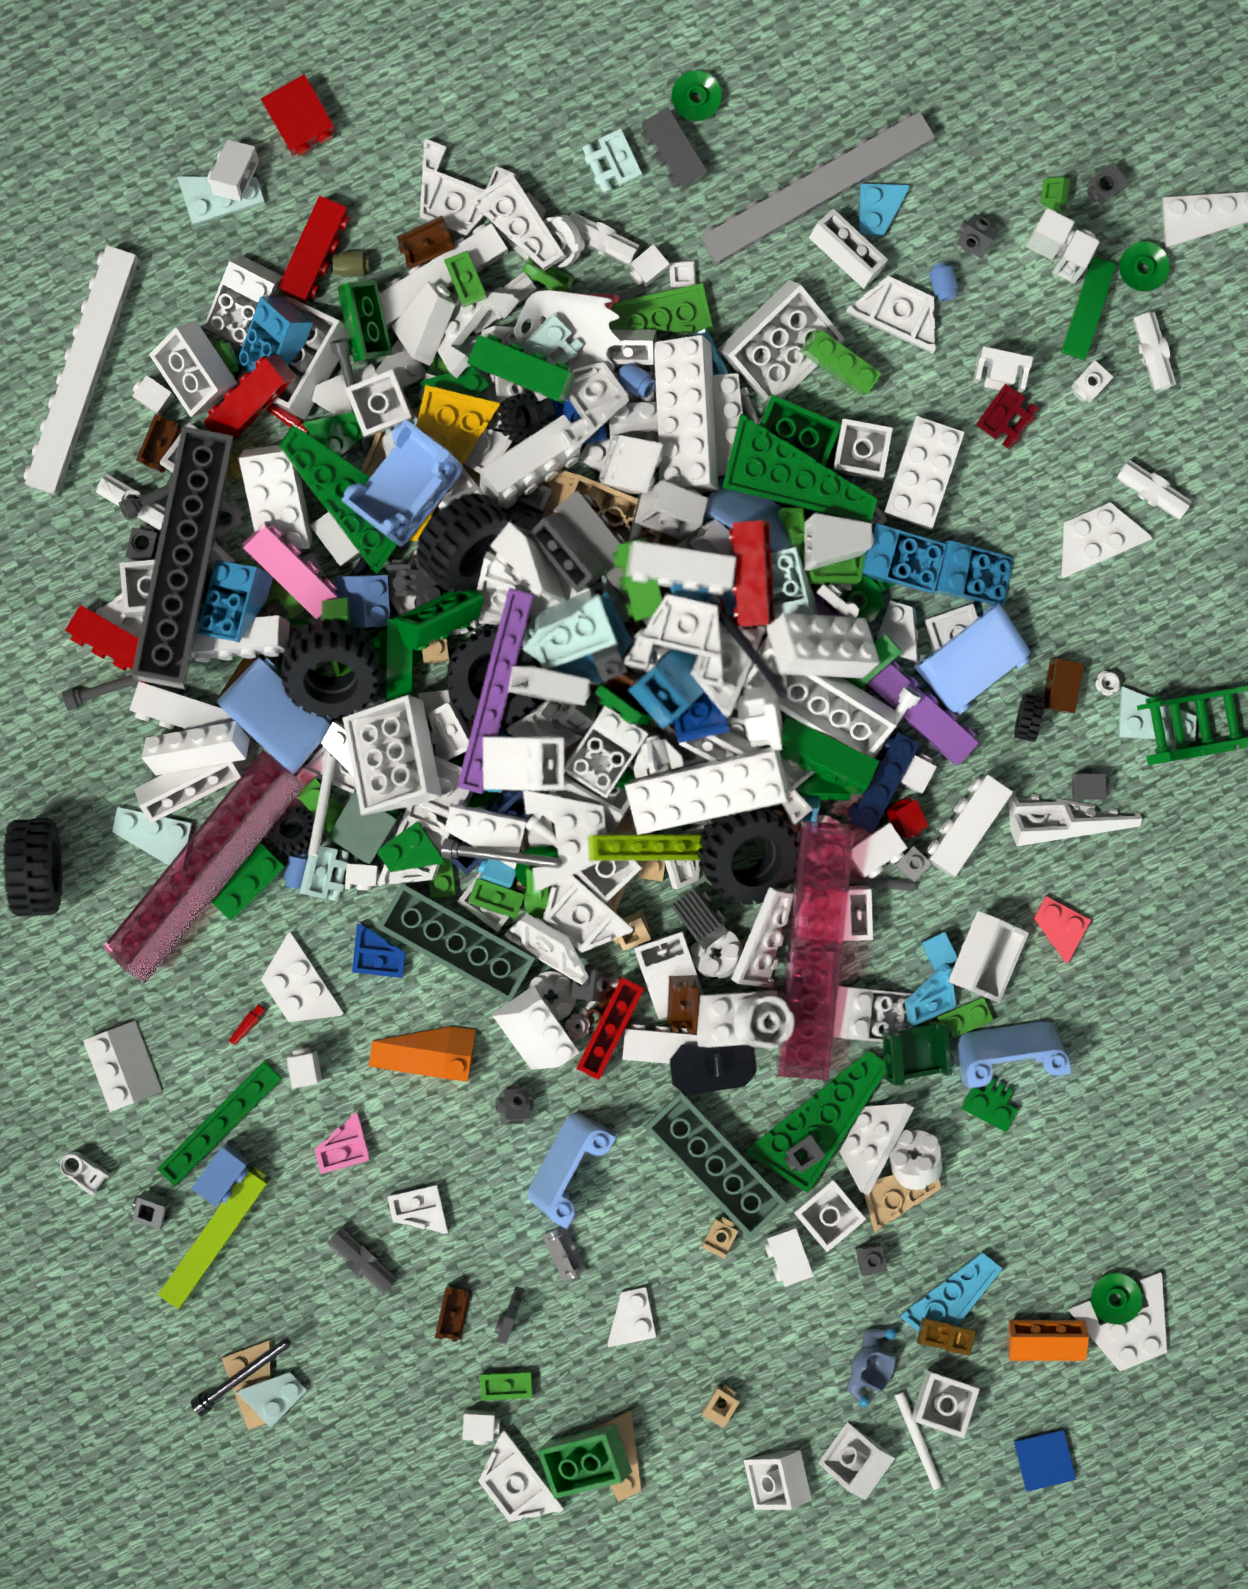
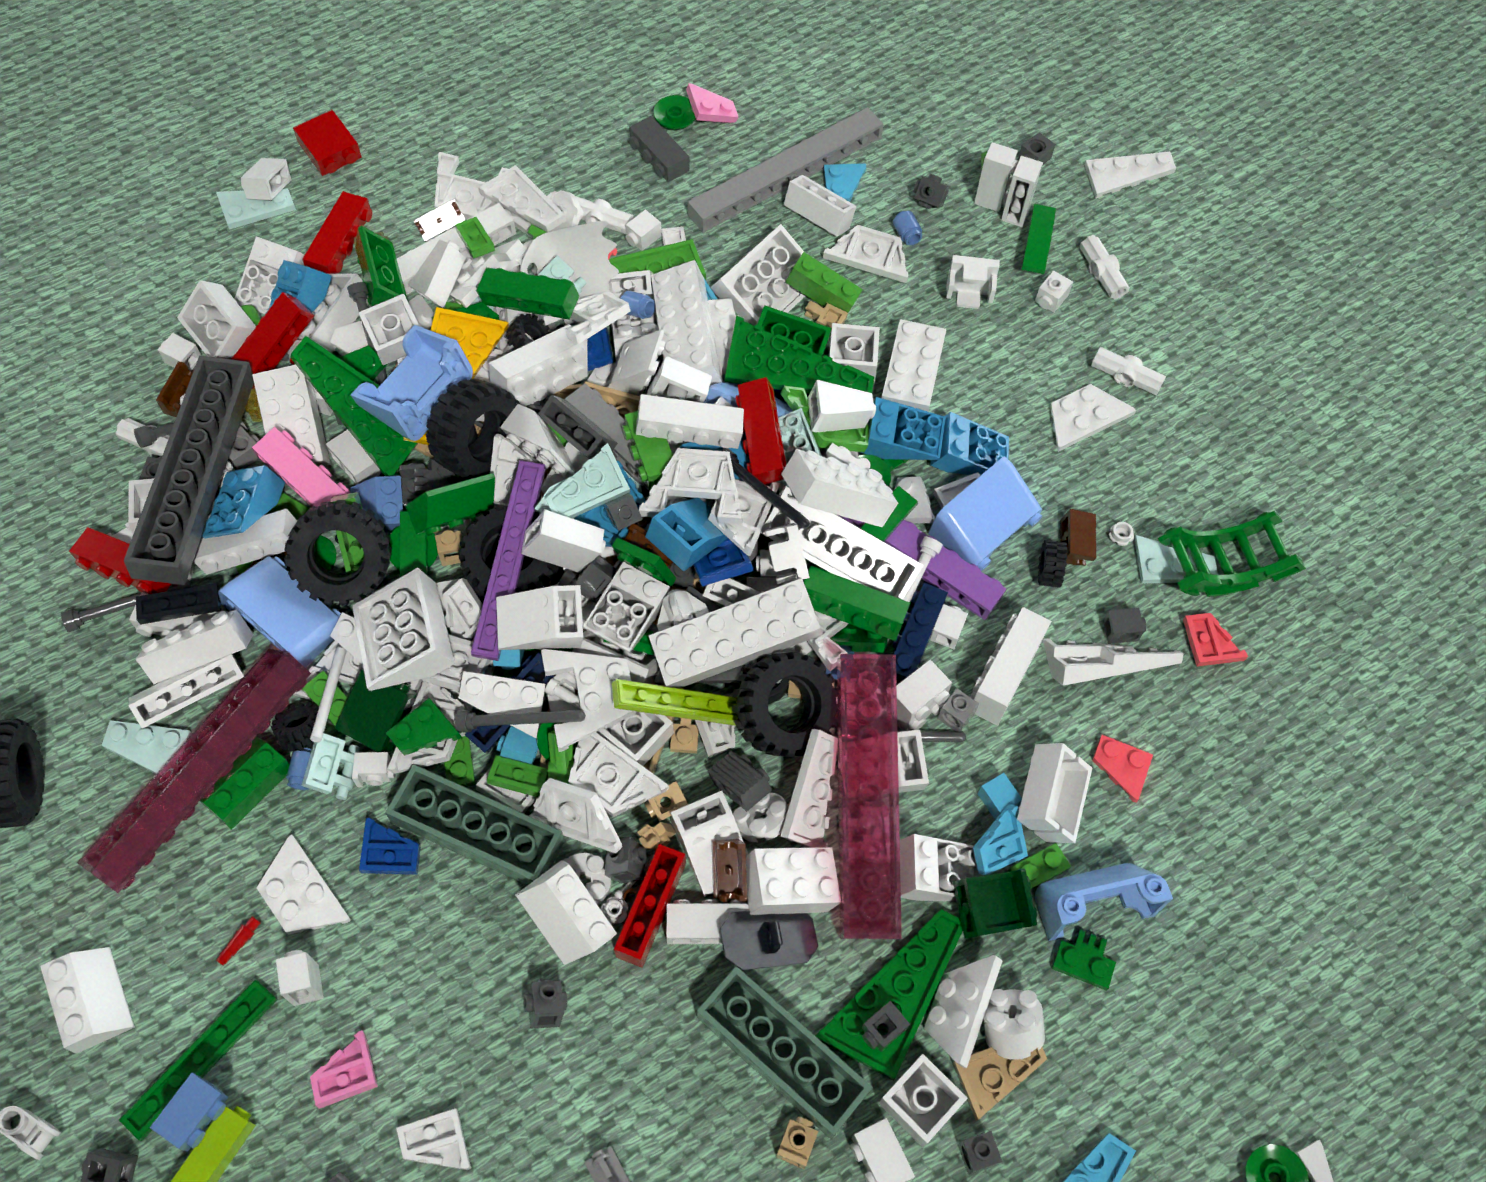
camera: 10 degrees left, 25 degrees down
white brick [24,245,139,496] -> none
orange wedge [369,1026,476,1082] -> none
light blue windscreen [528,1113,616,1229] -> none
light aqua plate [582,129,642,194] -> none
white brick [734,996,794,1048] -> none
red brick [885,797,928,839] -> none
dark red plate [975,384,1039,450] -> none
green dish [1119,241,1170,292] -> none
none -> black plate [136,583,221,625]
none -> tan plate [637,822,676,850]
none -> bright pink wing [686,83,739,123]
none -> tan plate [804,301,848,328]
none -> coral wing [1183,613,1248,667]

